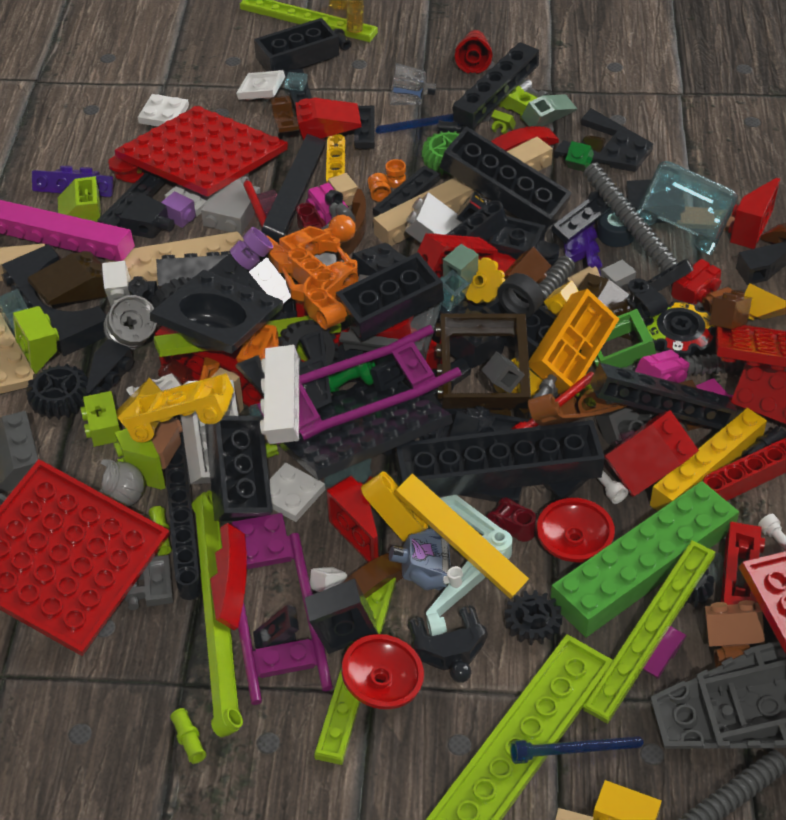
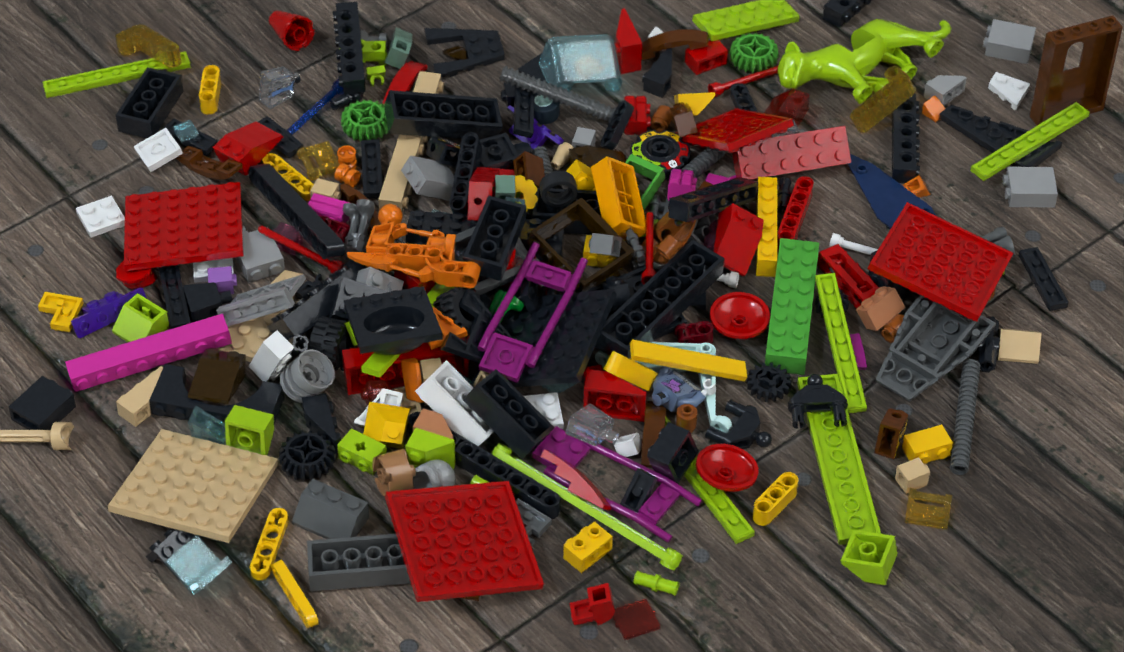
camera: 45 degrees left, 0 degrees up
yellow piece [123,373,234,442] -> none
medium lavender wheel [230,227,273,270] -> none
white brick [260,345,299,444] -> none
black hinge [325,190,343,206] -> none
piece [510,736,644,764] -> none
green brick [565,141,594,172] -> none
black piece [627,278,668,321] -> none
none -> yellow plate [38,292,84,332]
none -> yellow beam [199,65,221,115]
none -> light grey fence [216,274,306,327]
none -> clear yellow plate [297,141,340,181]
none -> medium nougat brick [372,449,416,496]
none -> yellow brick [563,521,613,573]
none -> clear torso [565,404,619,446]
none -> red brick [570,583,615,626]
none -> clear red piece [613,599,661,640]
none -> dark orange brick [676,404,698,433]
none -> yellow beam [753,472,798,526]
none -> black connector [788,374,848,429]
none -> reddish brown torso [874,409,909,459]

